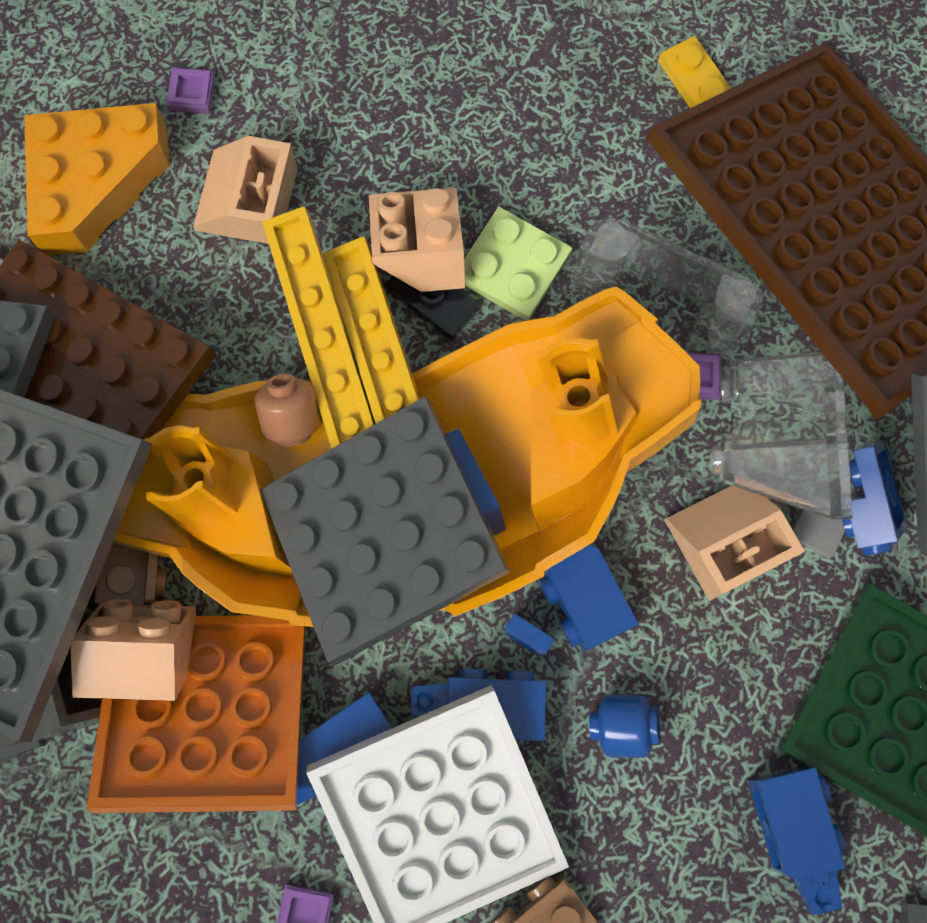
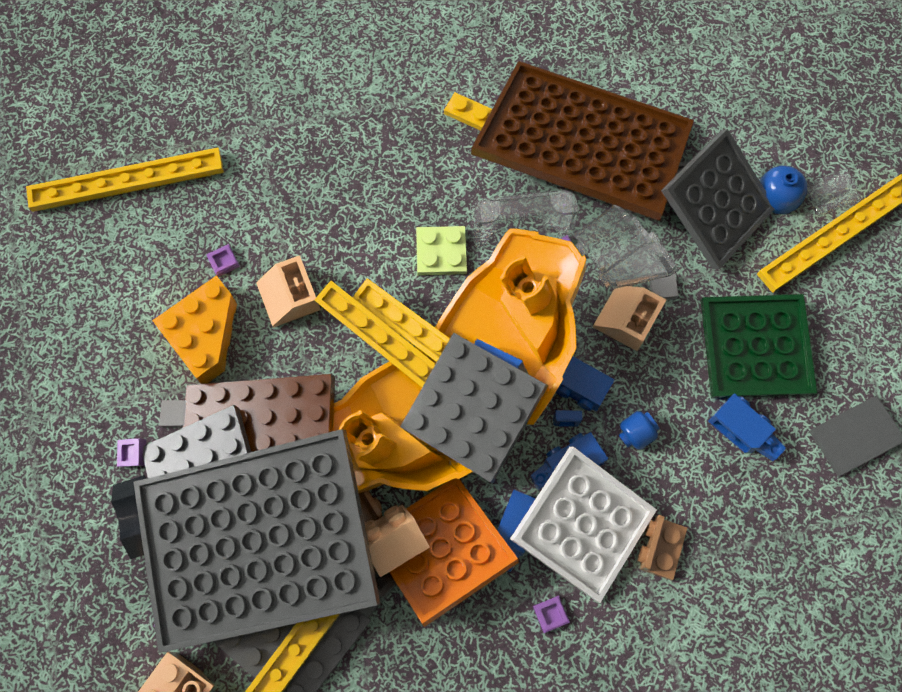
camera: 30 degrees left, 5 degrees down
nougat head [254,374,321,447] -> none
light nougat slope [369,188,465,292] -> none
black plate [384,275,480,341] -> none
plate [841,439,908,555] -> none

